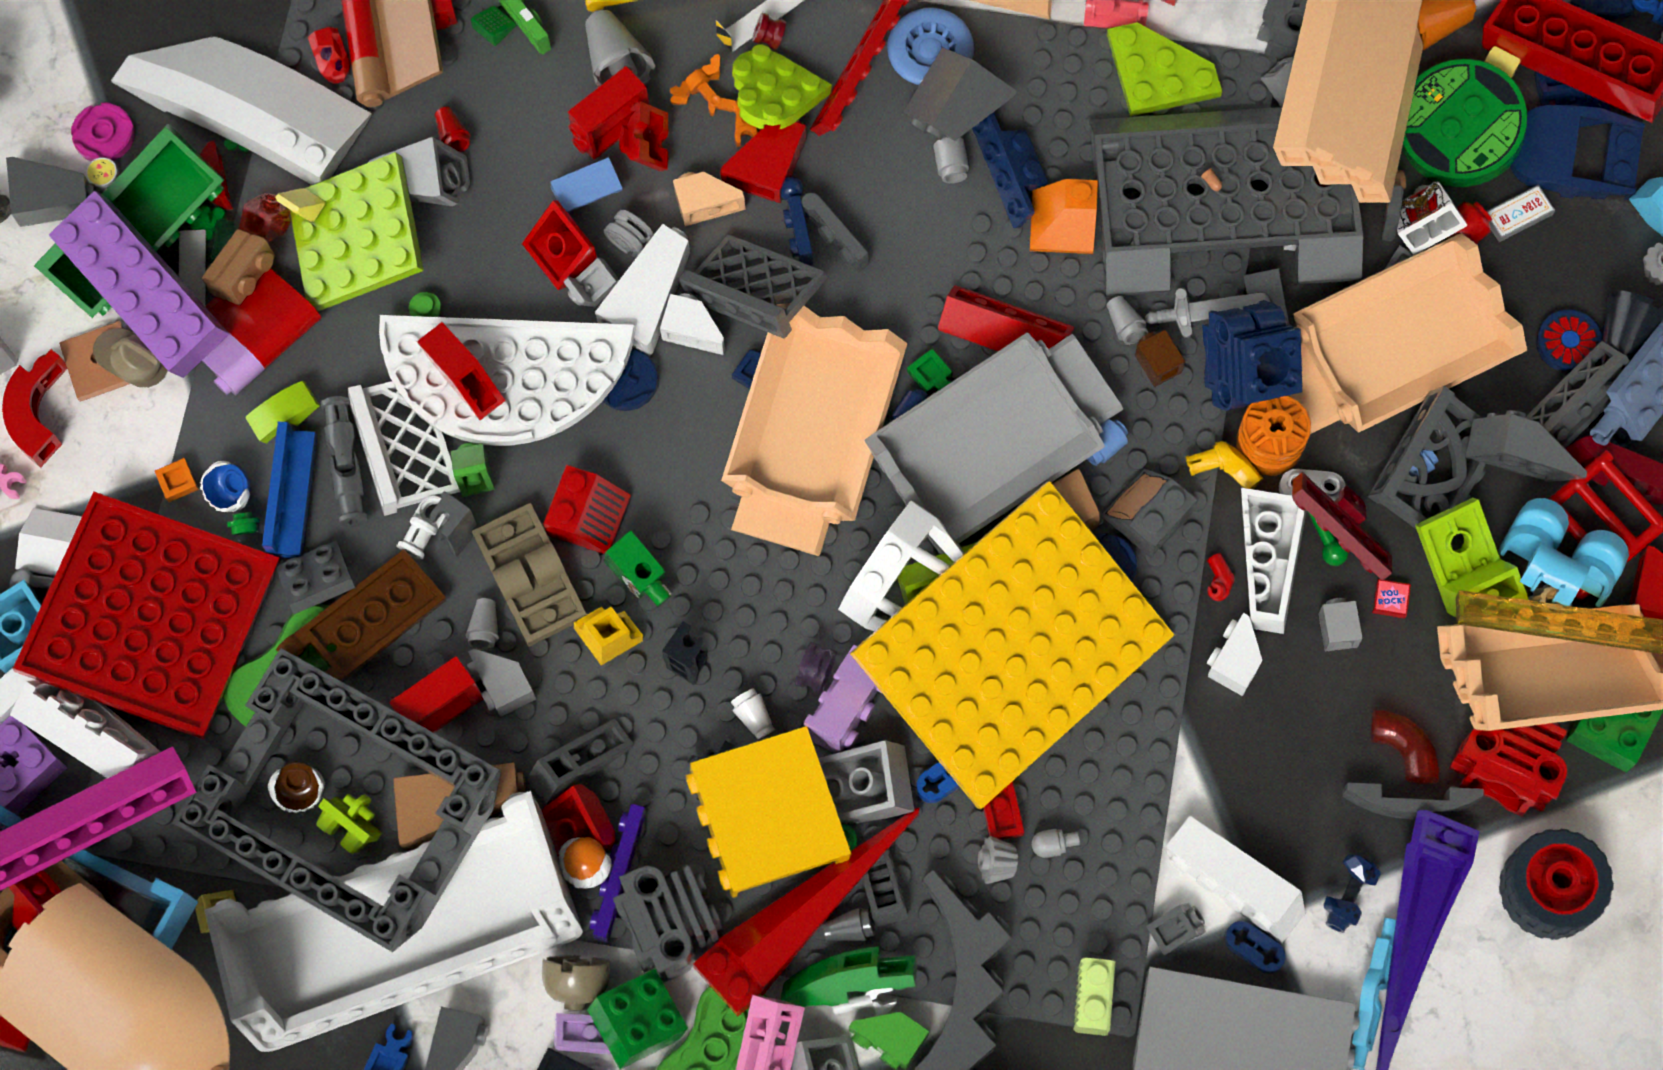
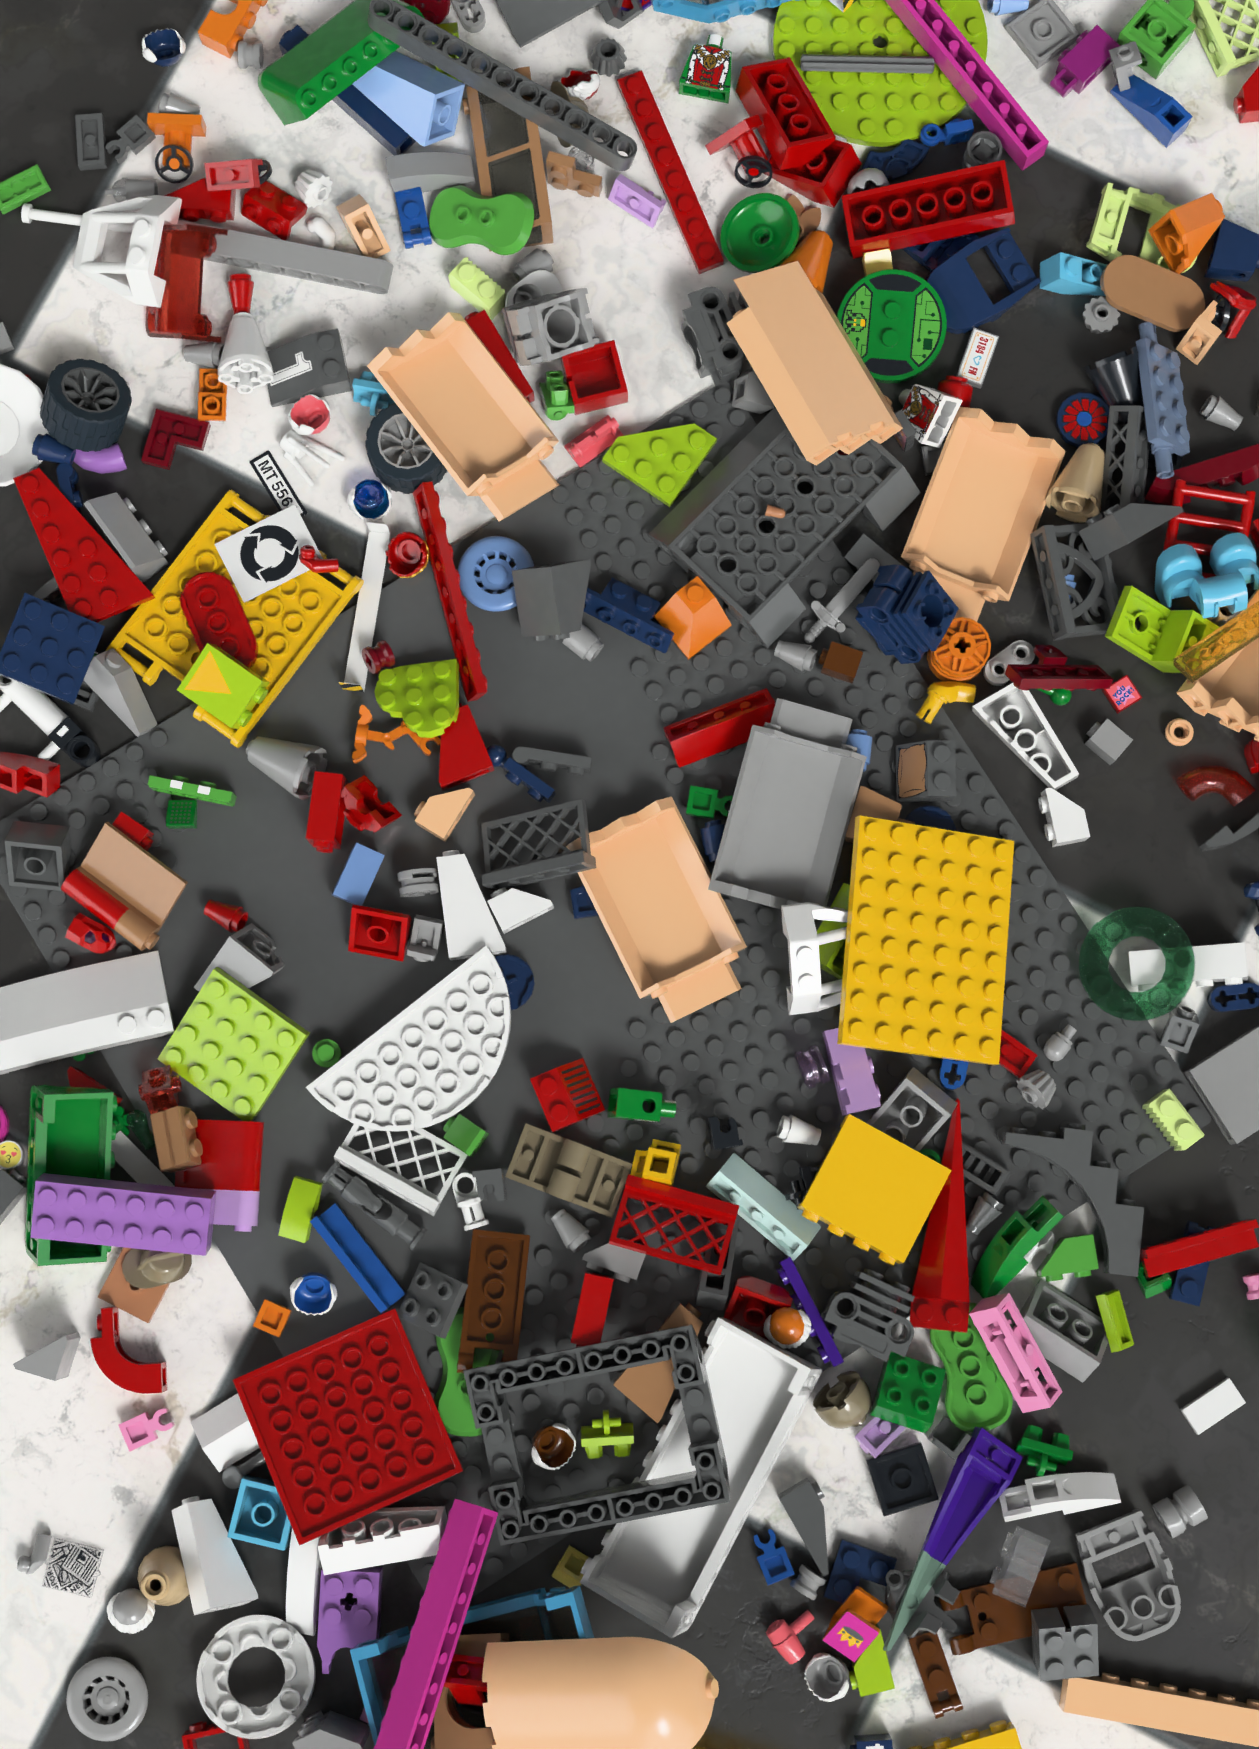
camera: 45 degrees left, 10 degrees up
green plate [227,512,260,535] -> none
light yellow slope [275,188,325,222] -> none
red slope [416,322,506,420] -> none
red arm [1207,553,1235,601] -> none
none -> red fence [609,1174,739,1276]
none -> light aqua panel [705,1153,821,1261]
none -> tan cone [1045,443,1105,523]
none -> clear green plate [1079,907,1196,1021]
none -> light nougat plate [1165,718,1194,746]

